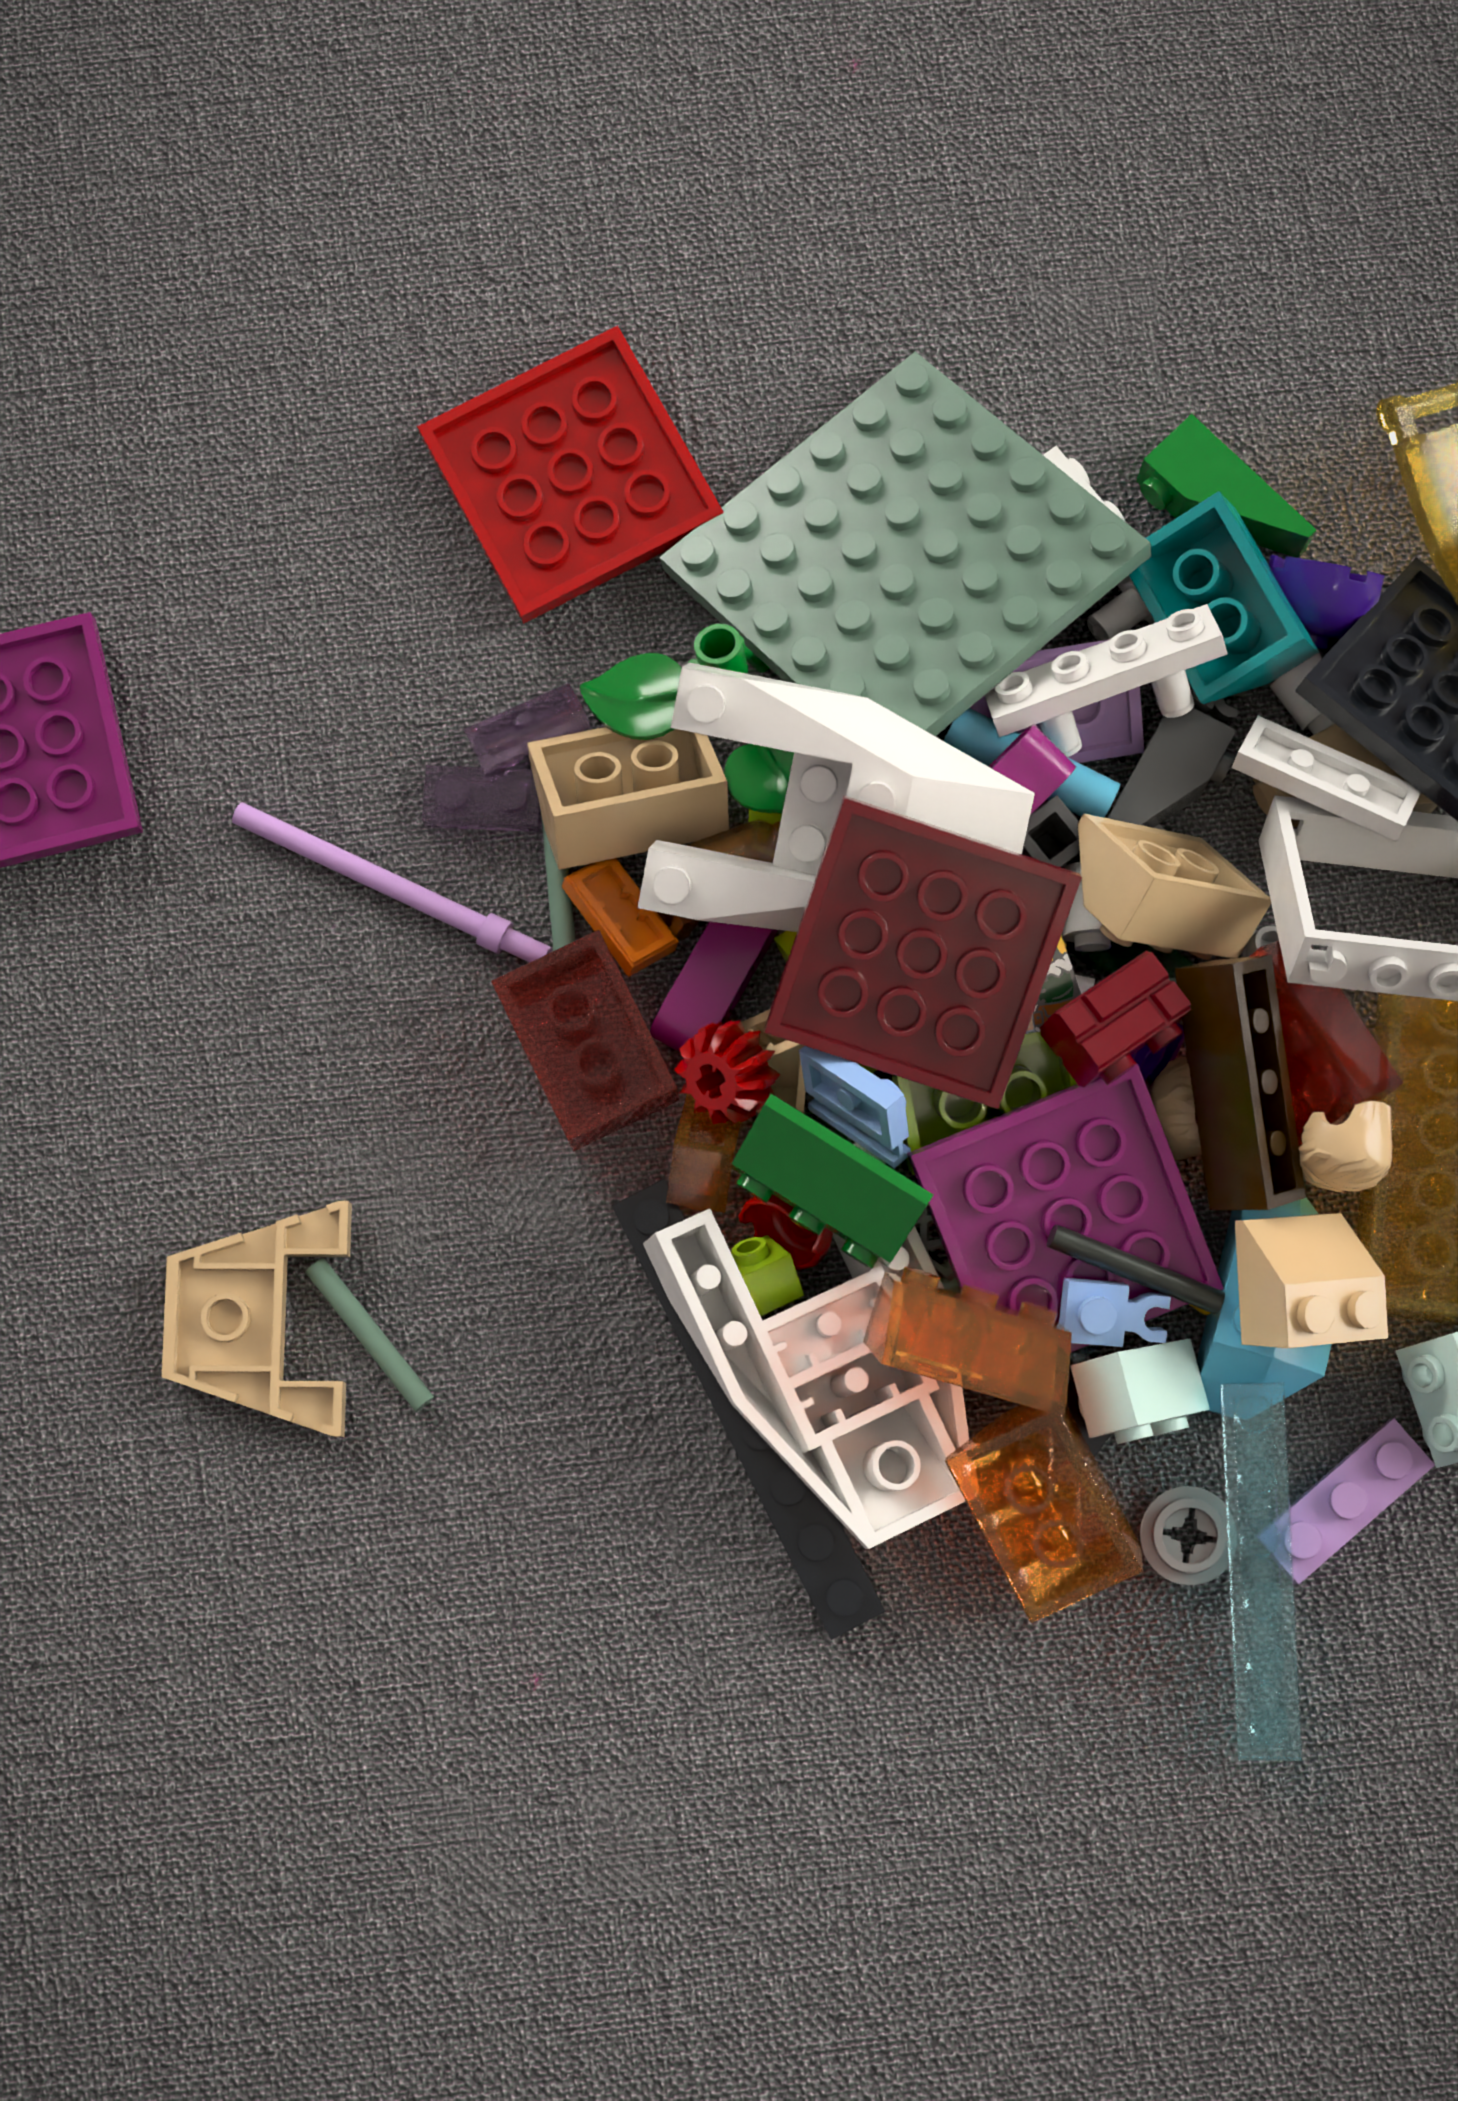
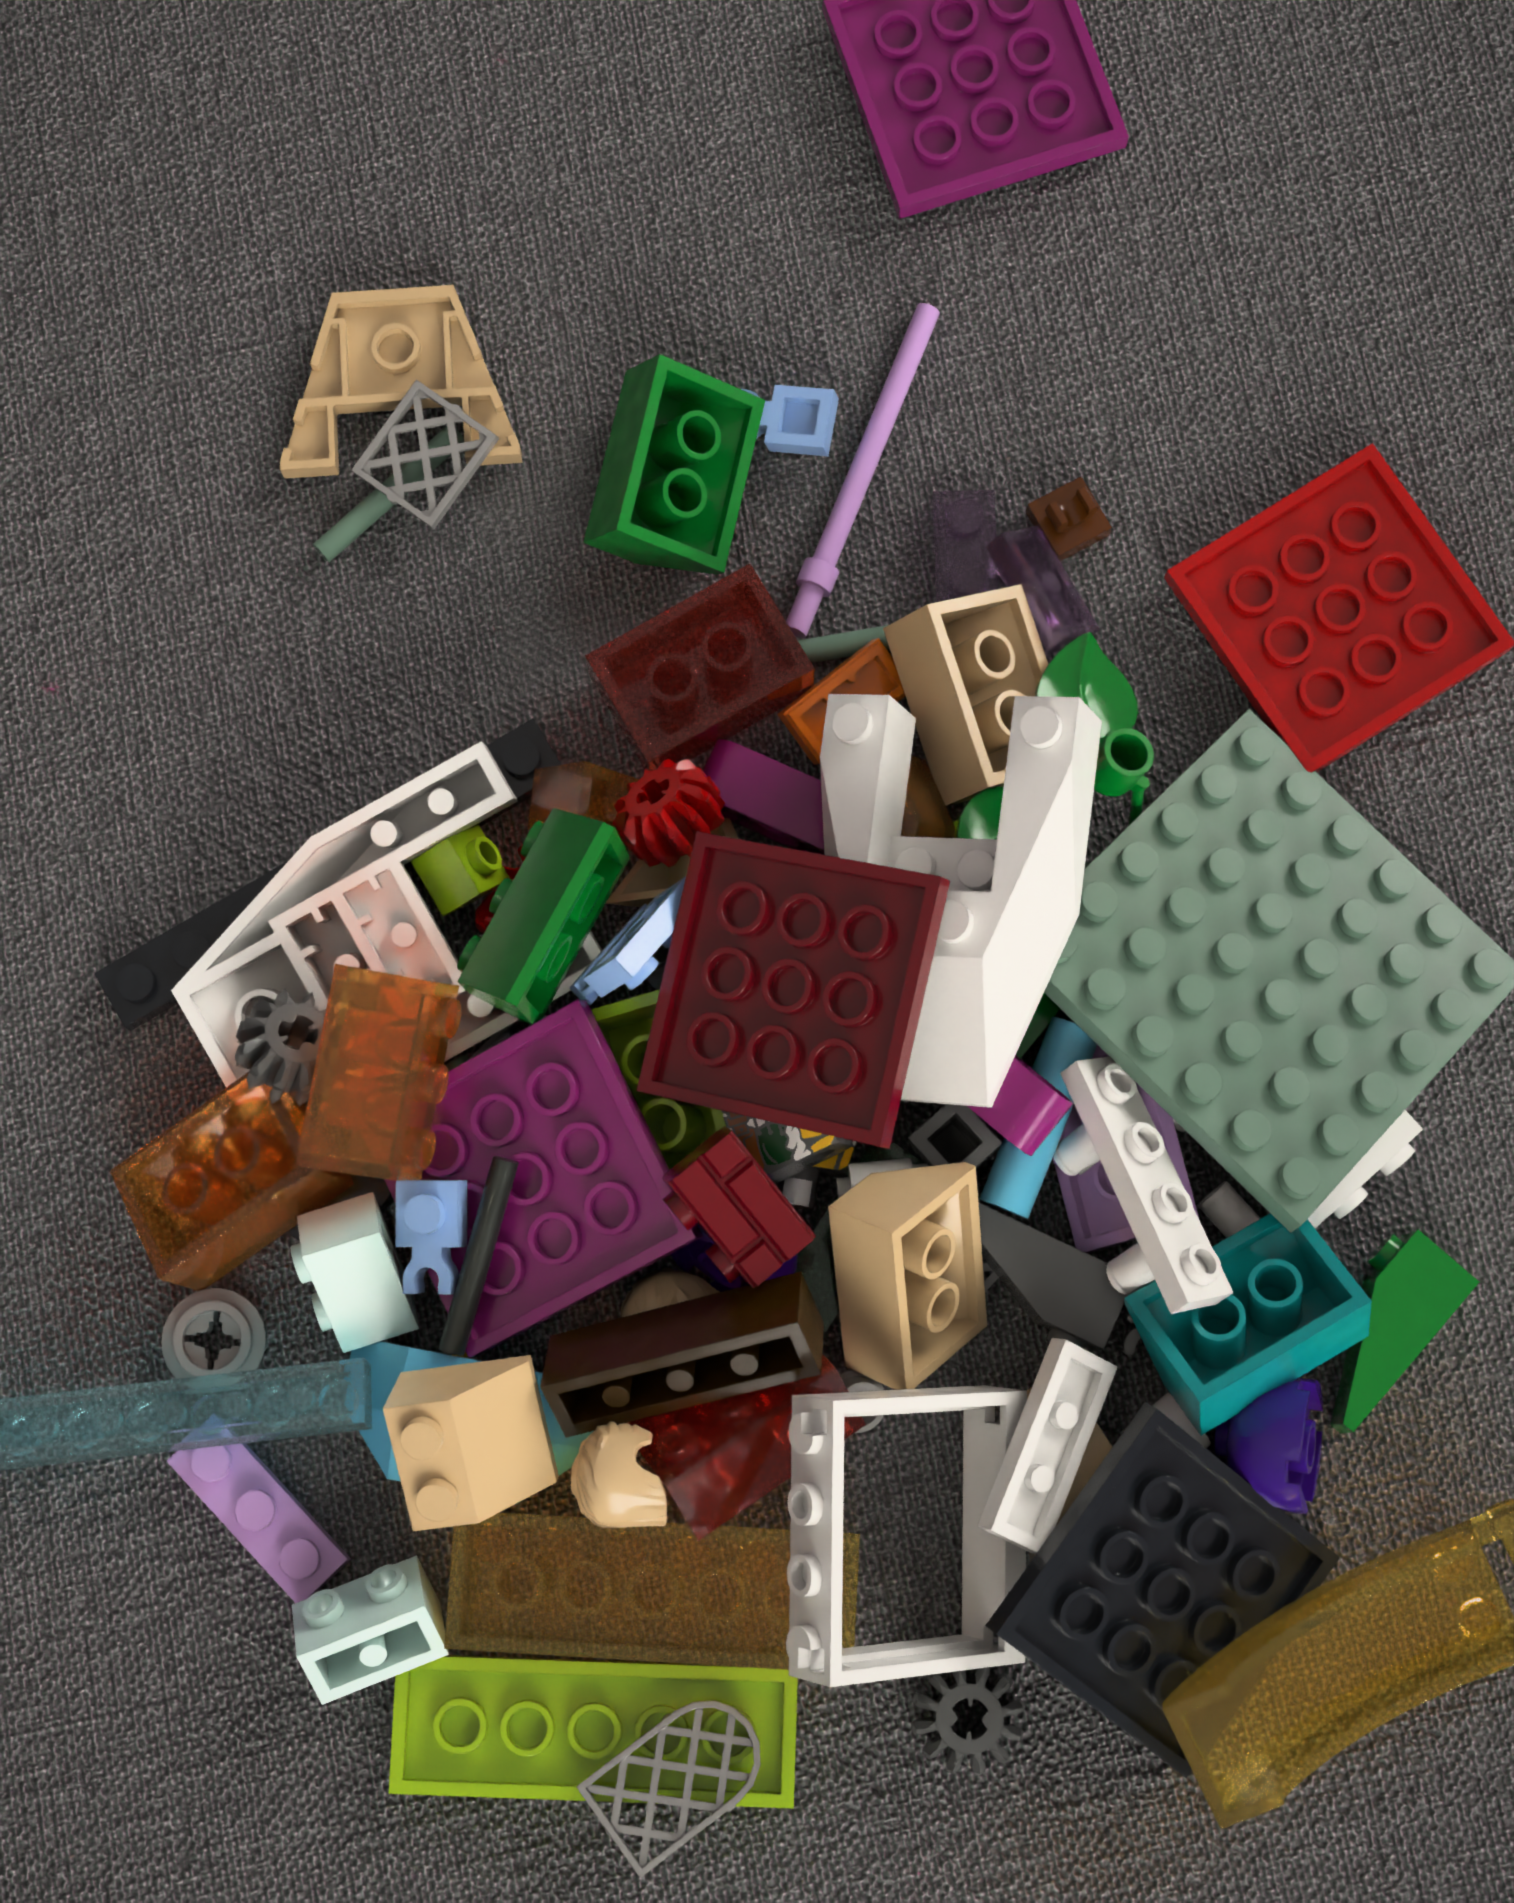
camera: 85 degrees right, 0 degrees up
none -> dark grey gear [235,989,349,1107]
none -> light grey window [352,380,499,529]
none -> green slope [583,354,765,575]
none -> light blue plate [741,385,839,457]
none -> reddish brown tile [1026,476,1112,564]

